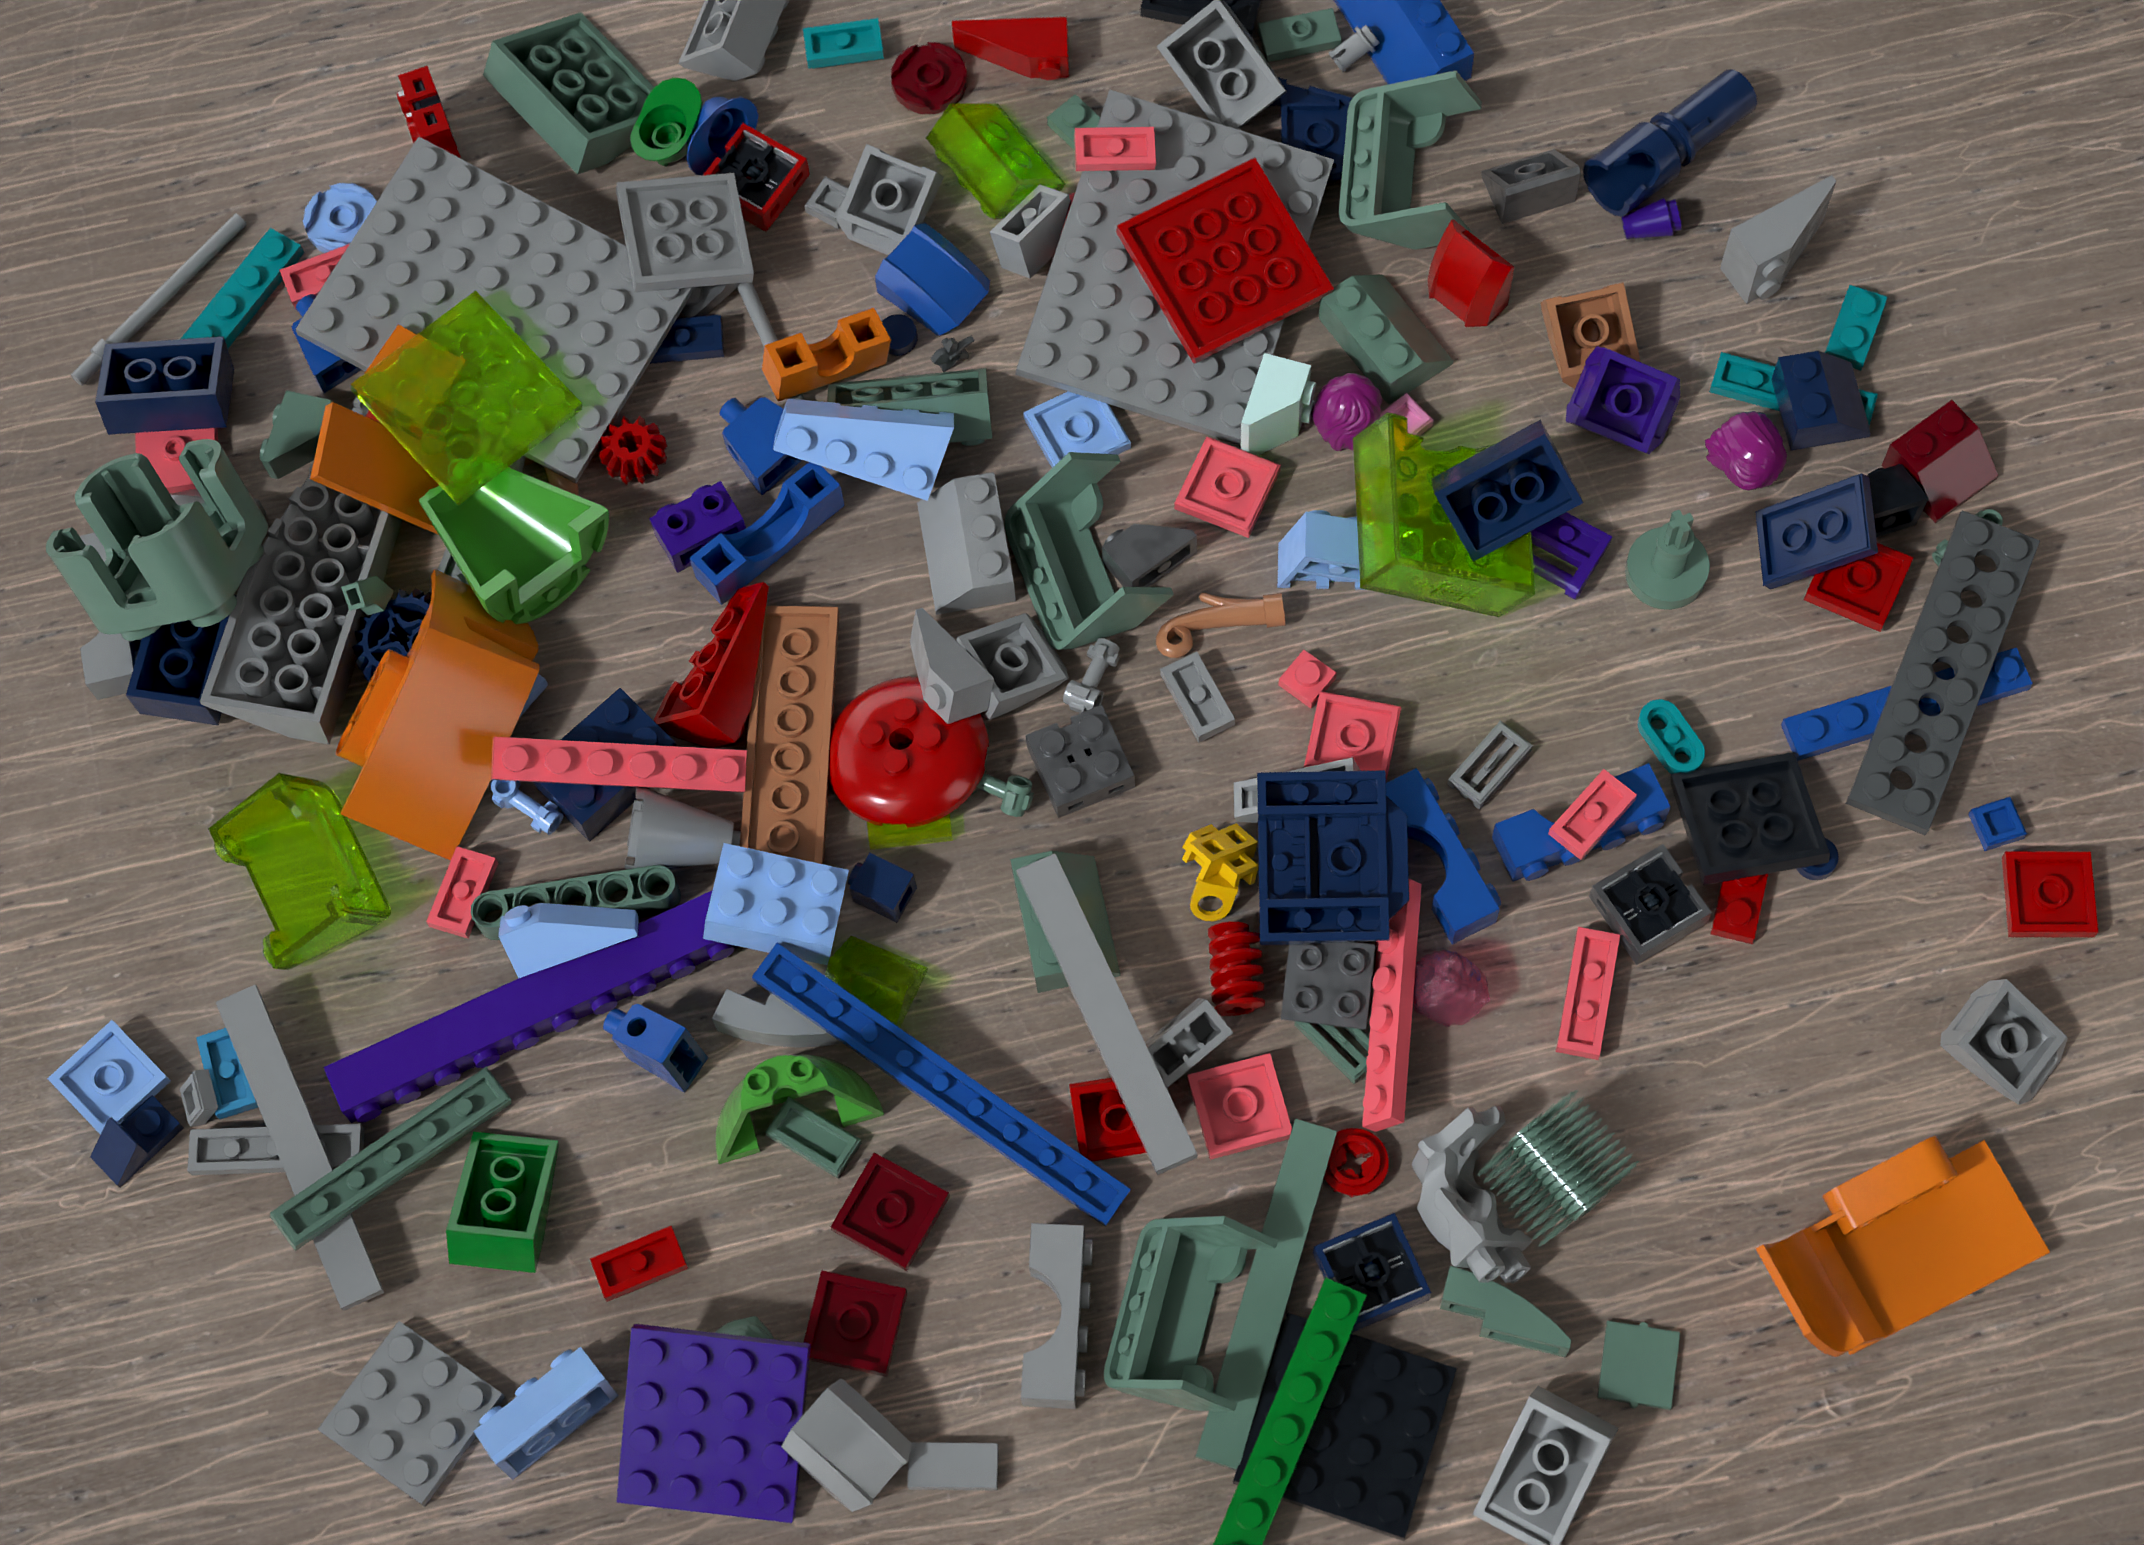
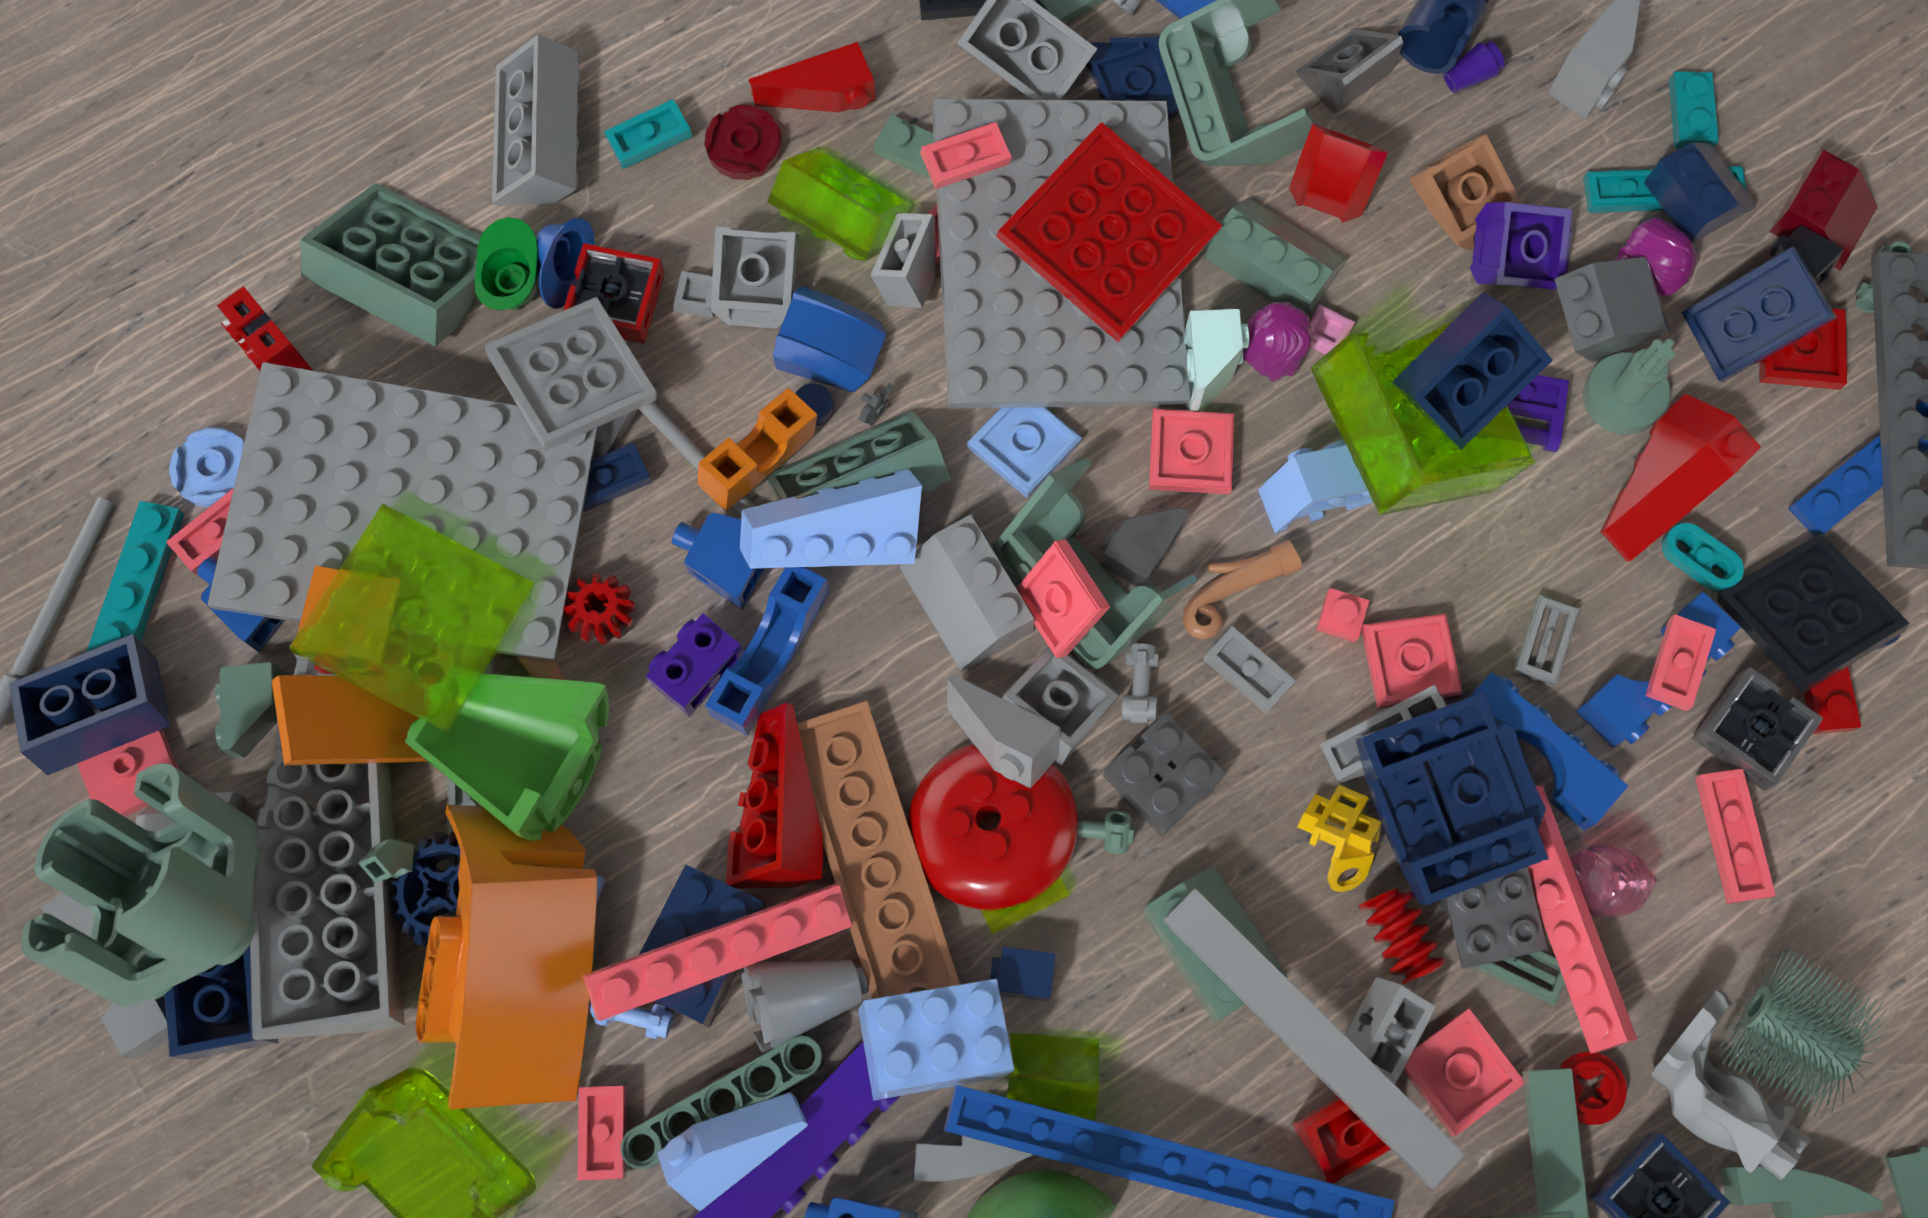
camera: 25 degrees left, 5 degrees up
none -> coral plate [1016,539,1110,659]
none -> dark grey slope [1554,257,1670,362]
none -> red wedge [1600,394,1761,562]

